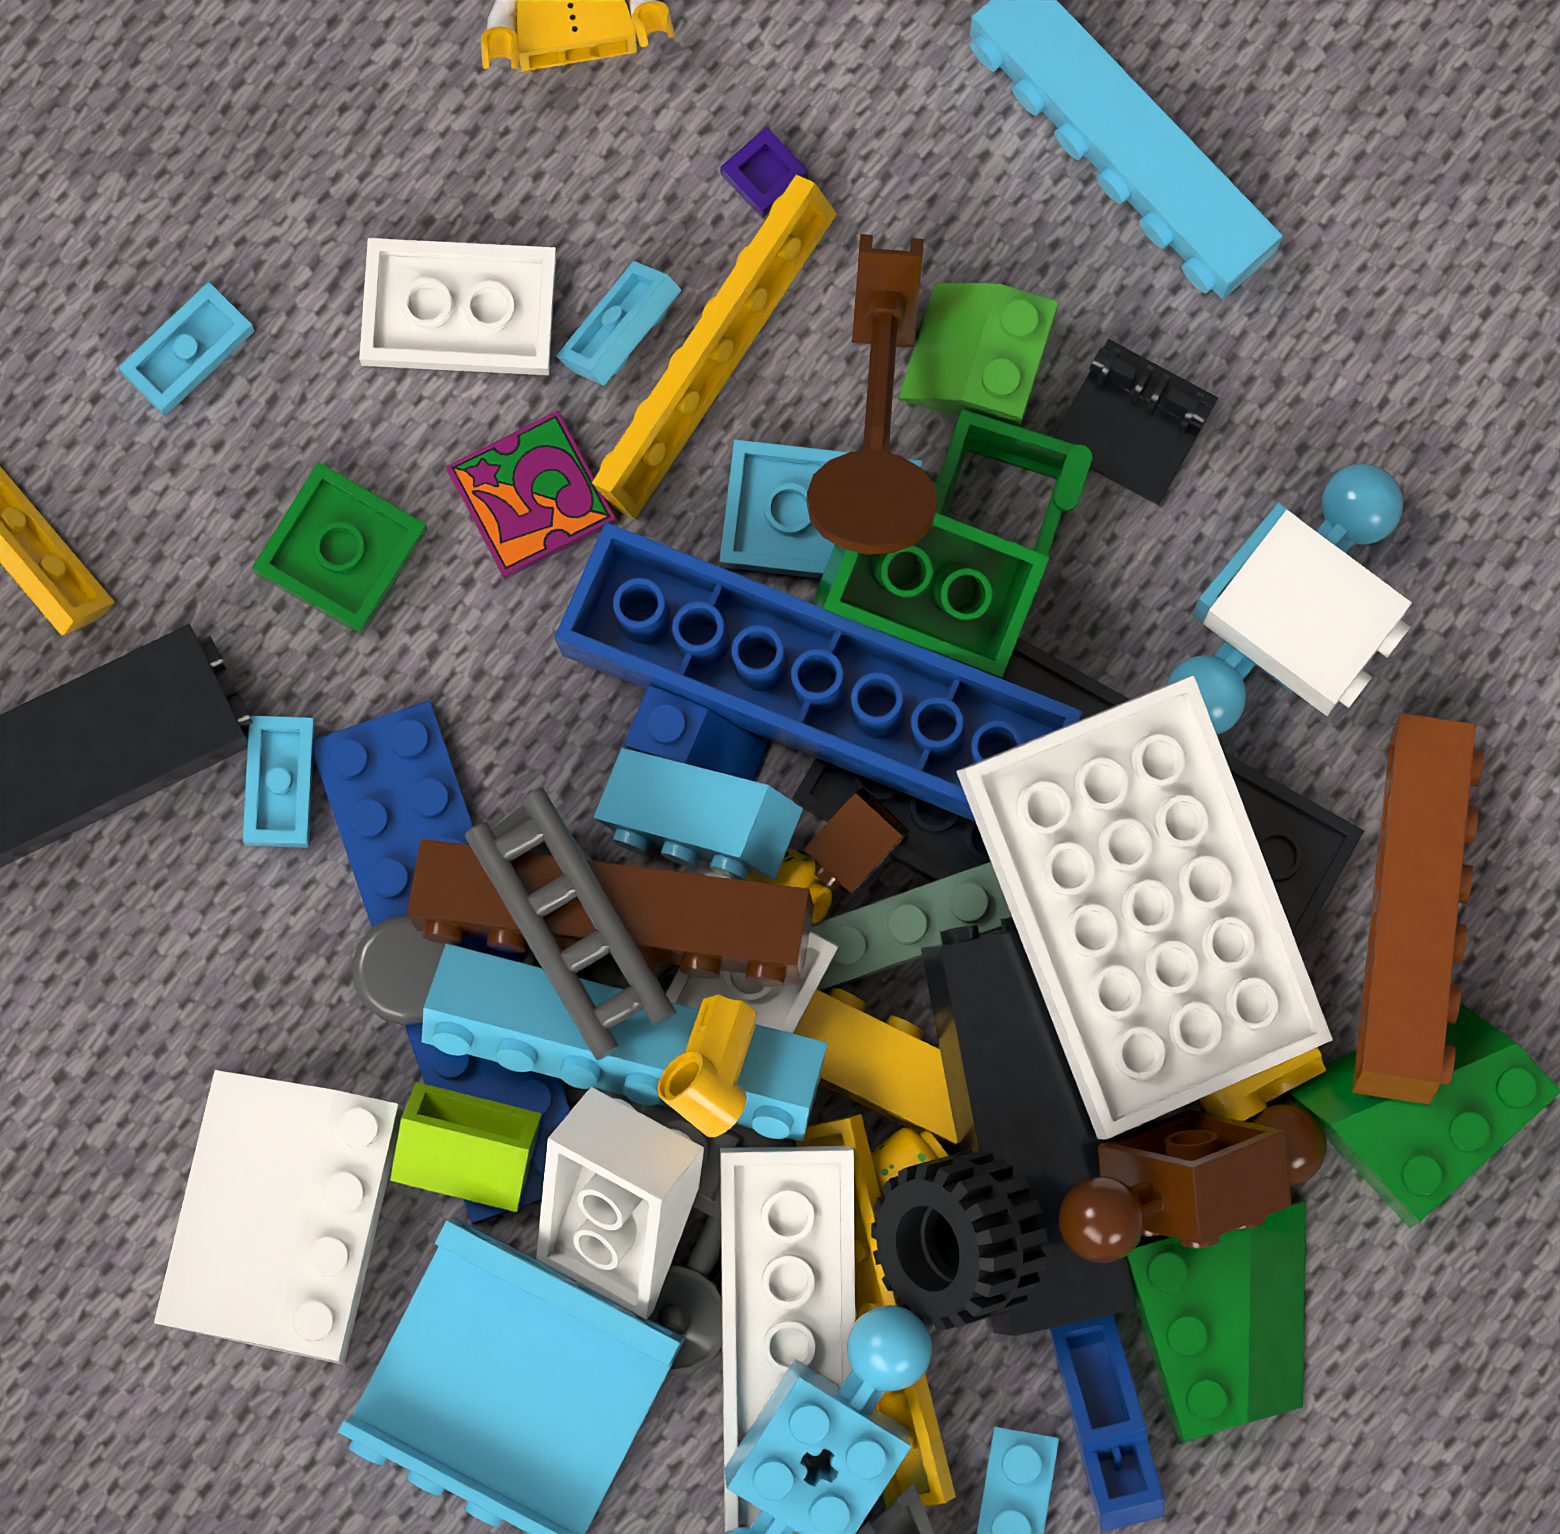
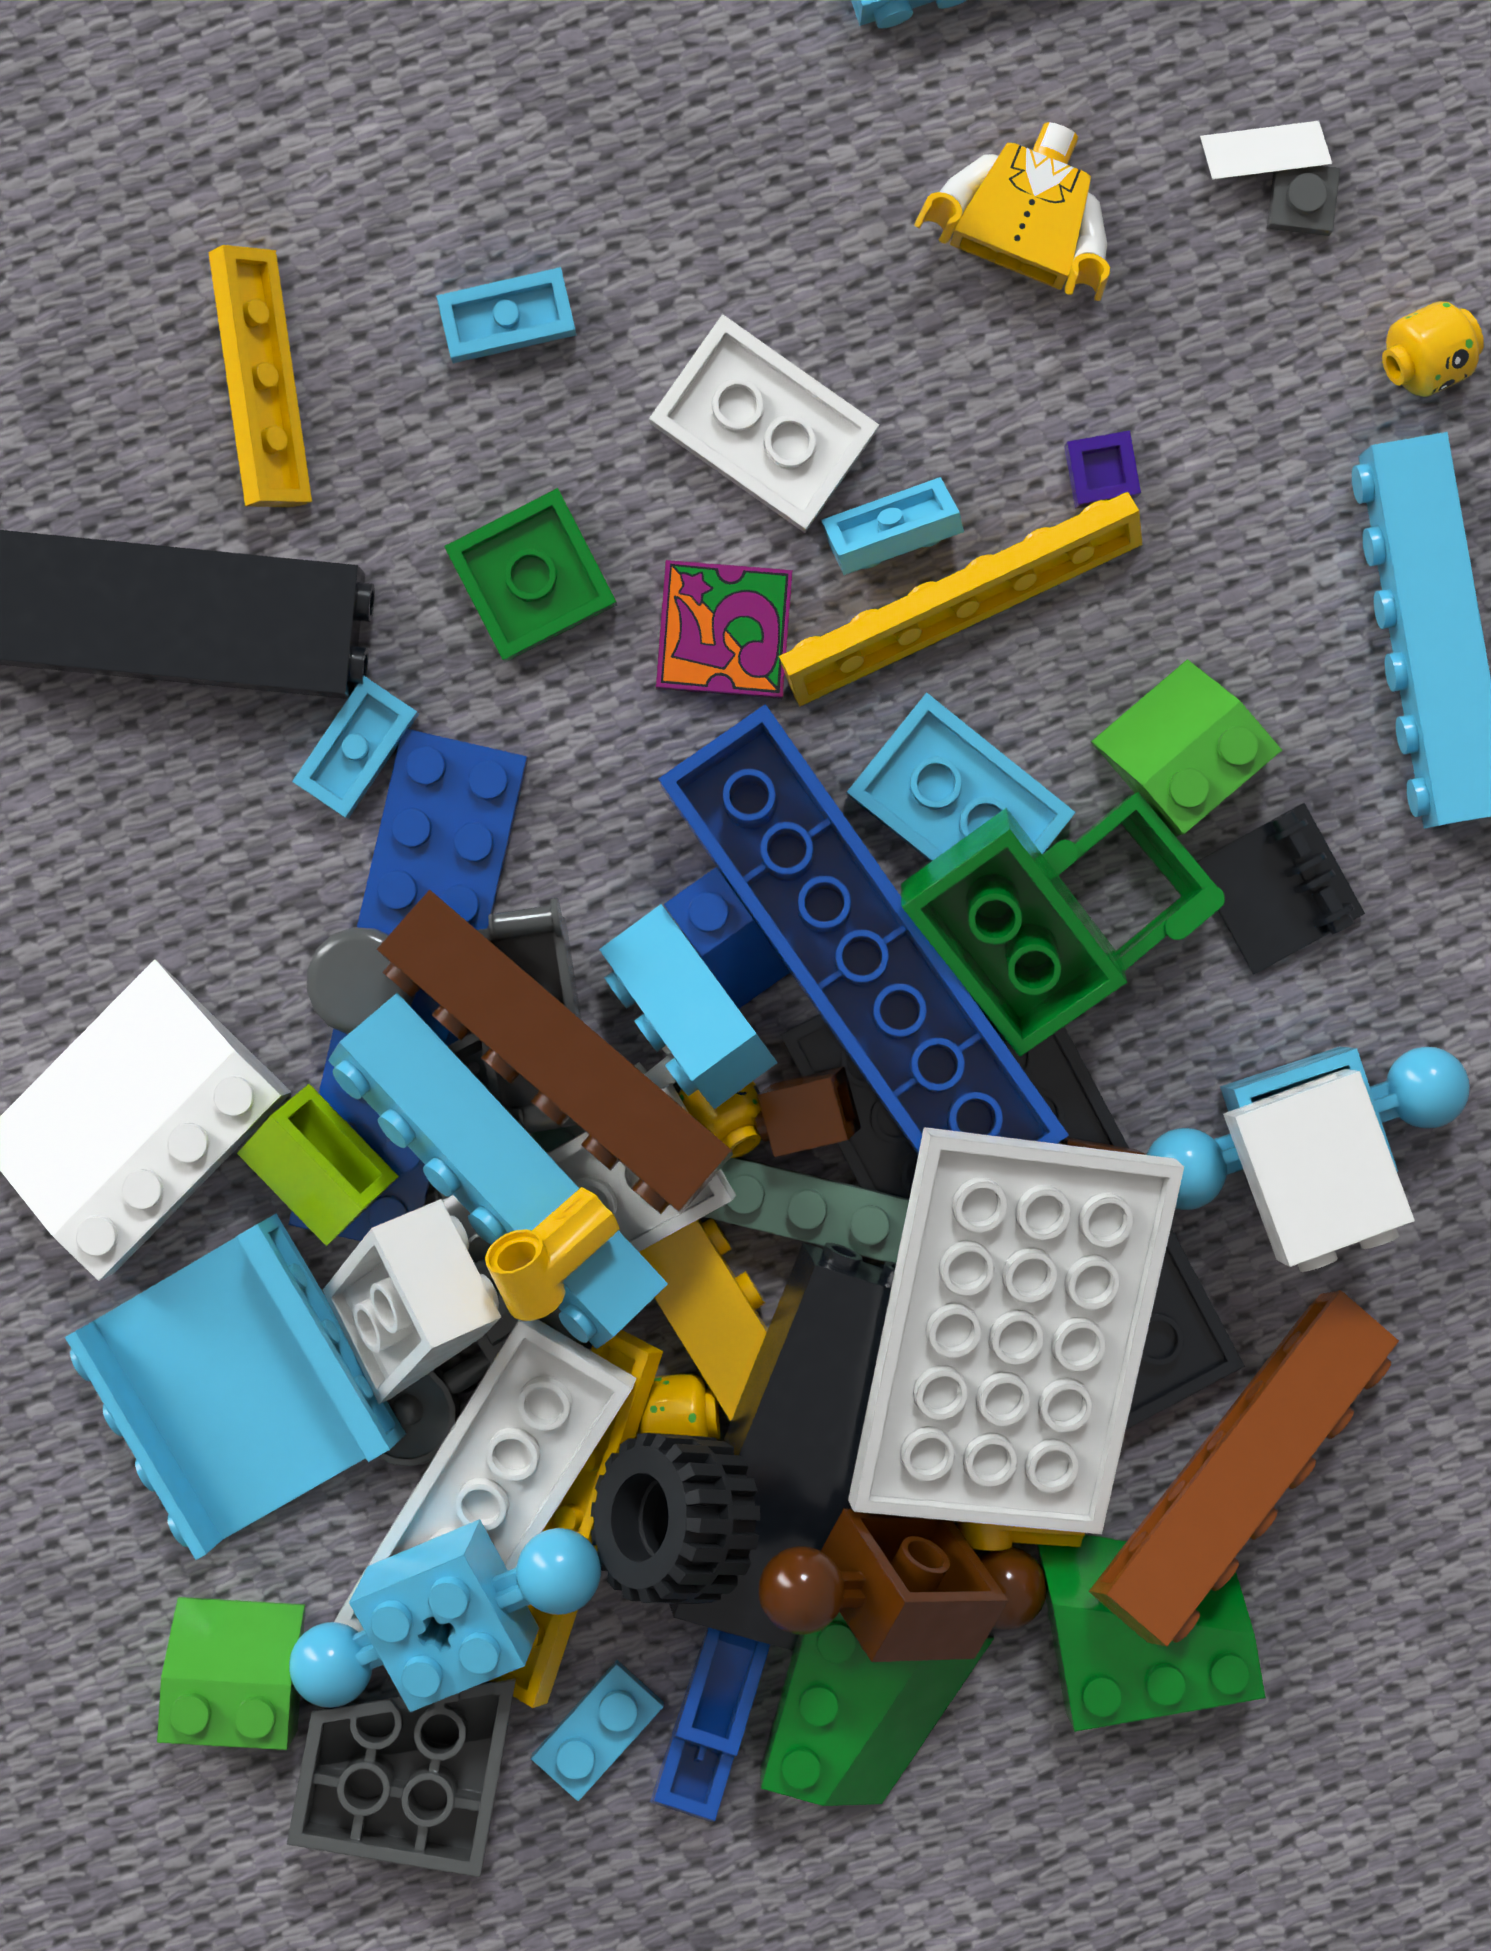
camera: 40 degrees right, 10 degrees up
dark grey bar [465,788,676,1060] -> none
reddish brown piece [806,234,938,555] -> none

